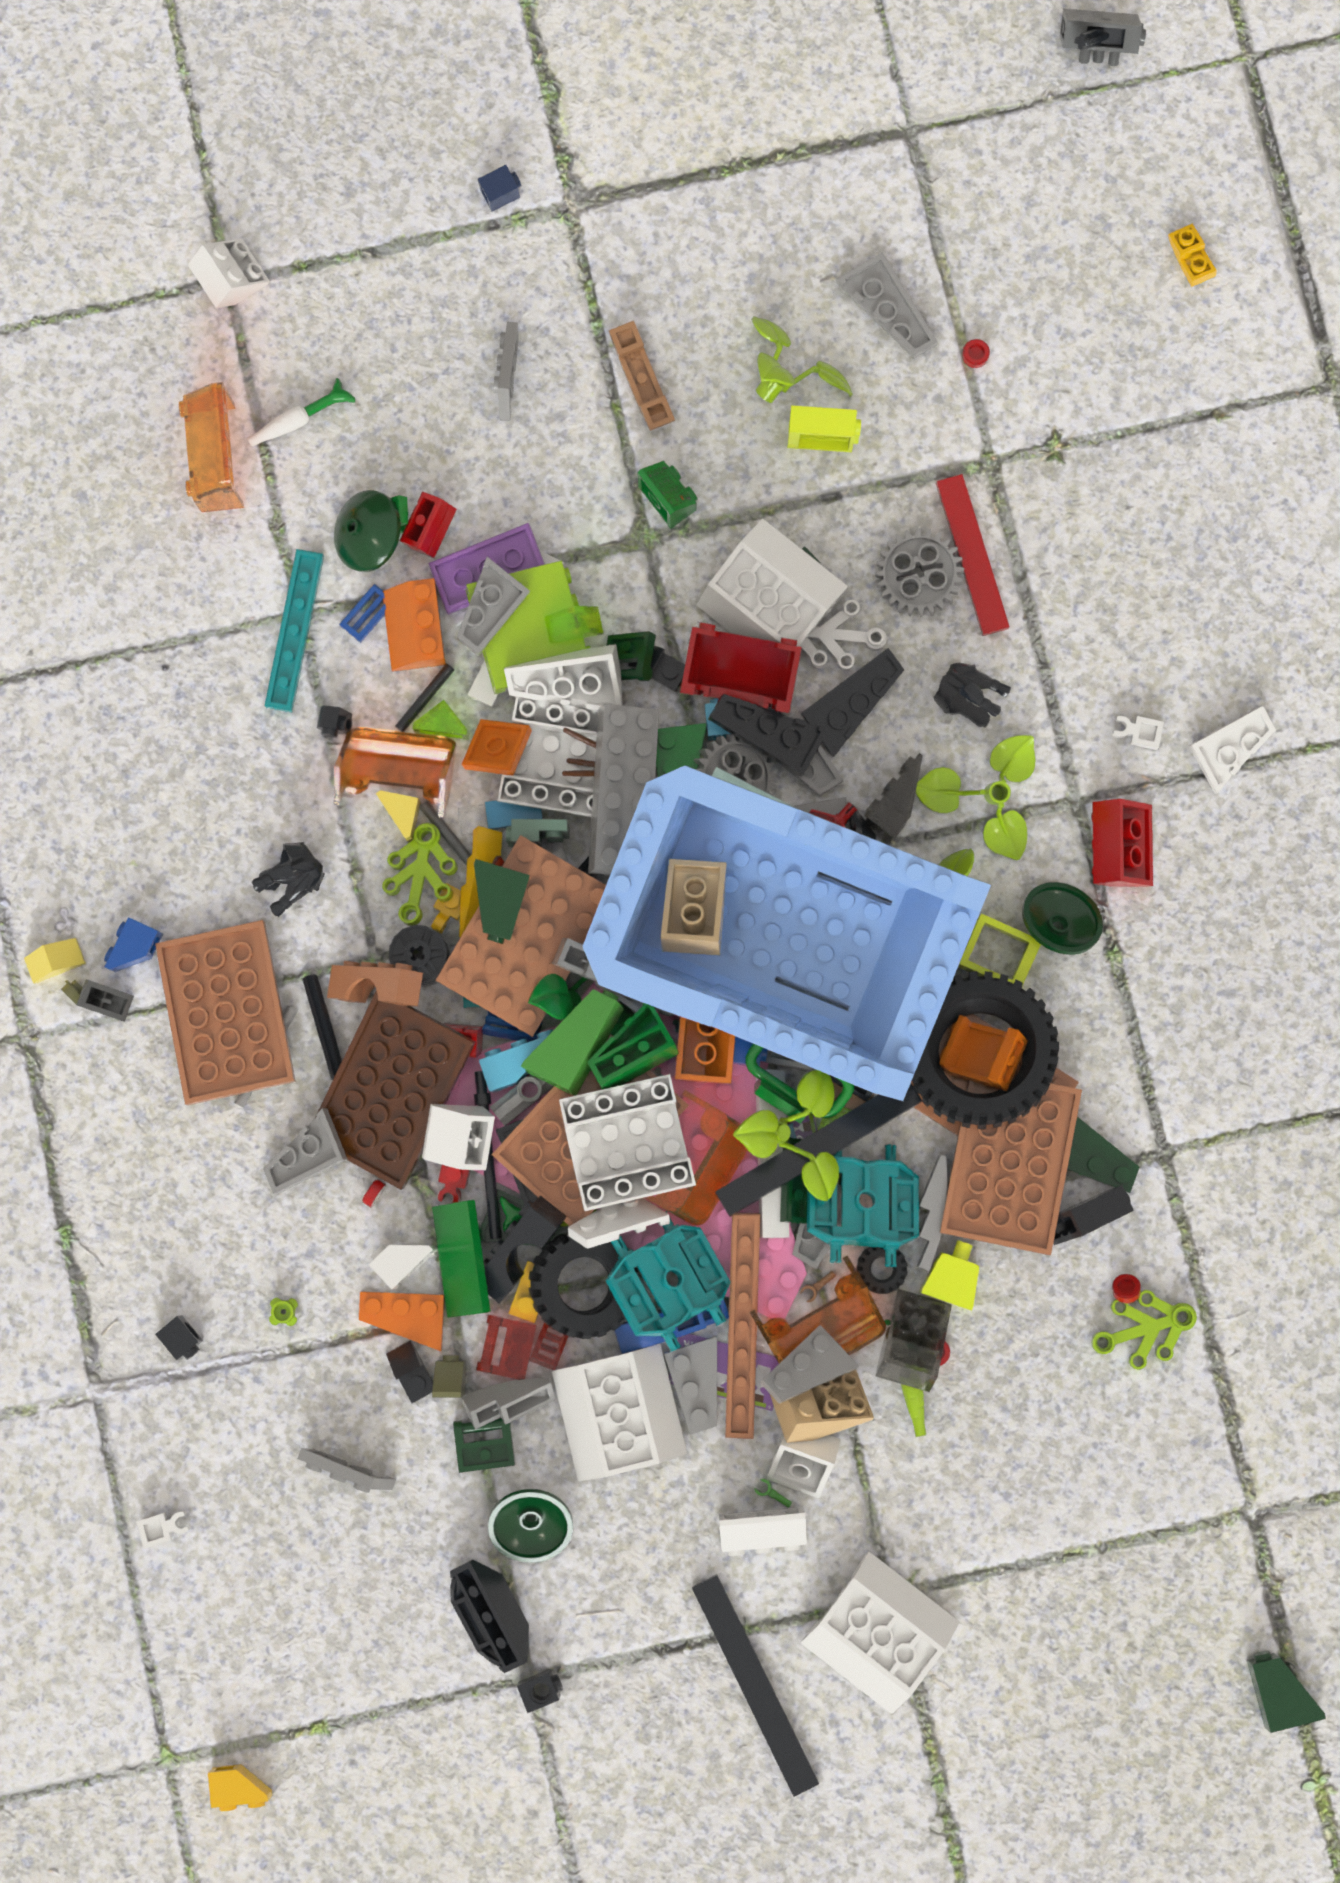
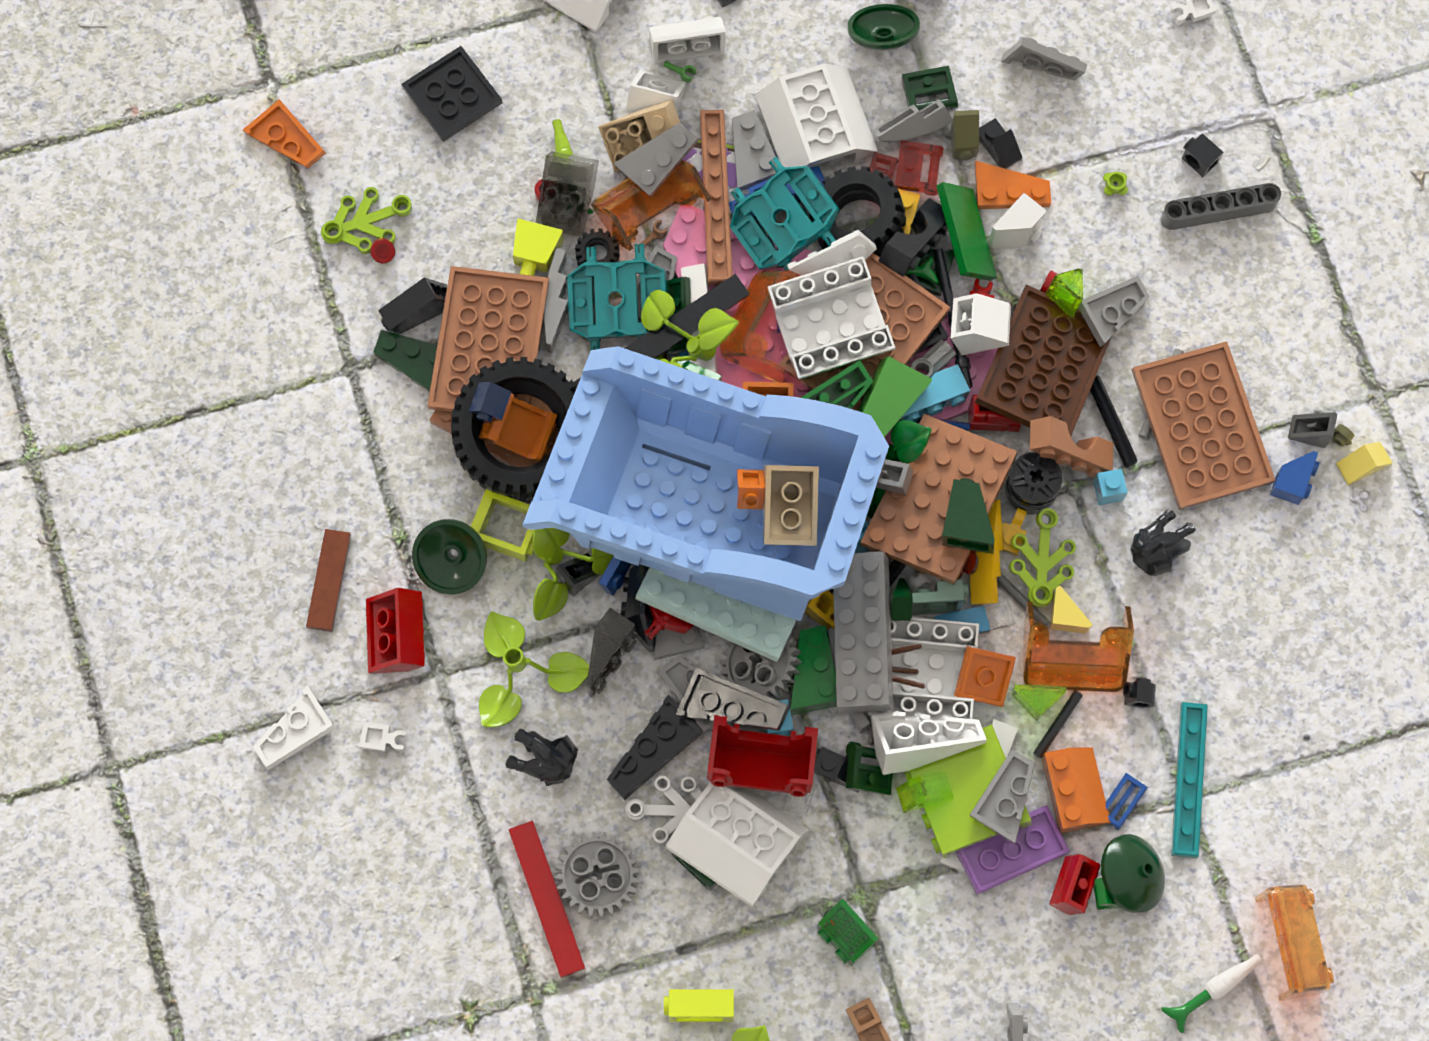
camera: 170 degrees right, 10 degrees down
none -> orange wing [243,99,326,169]
none -> copper tile [306,529,351,632]
none -> black plate [401,46,503,142]
none -> dark blue brick [469,382,511,423]
none -> orange bracket [736,469,765,510]
none -> dark green slope [891,578,913,621]
none -> clear neon green slope [1046,268,1083,317]
none -> medium azure brick [1093,469,1128,505]
none -> dark grey beam [1160,183,1281,230]

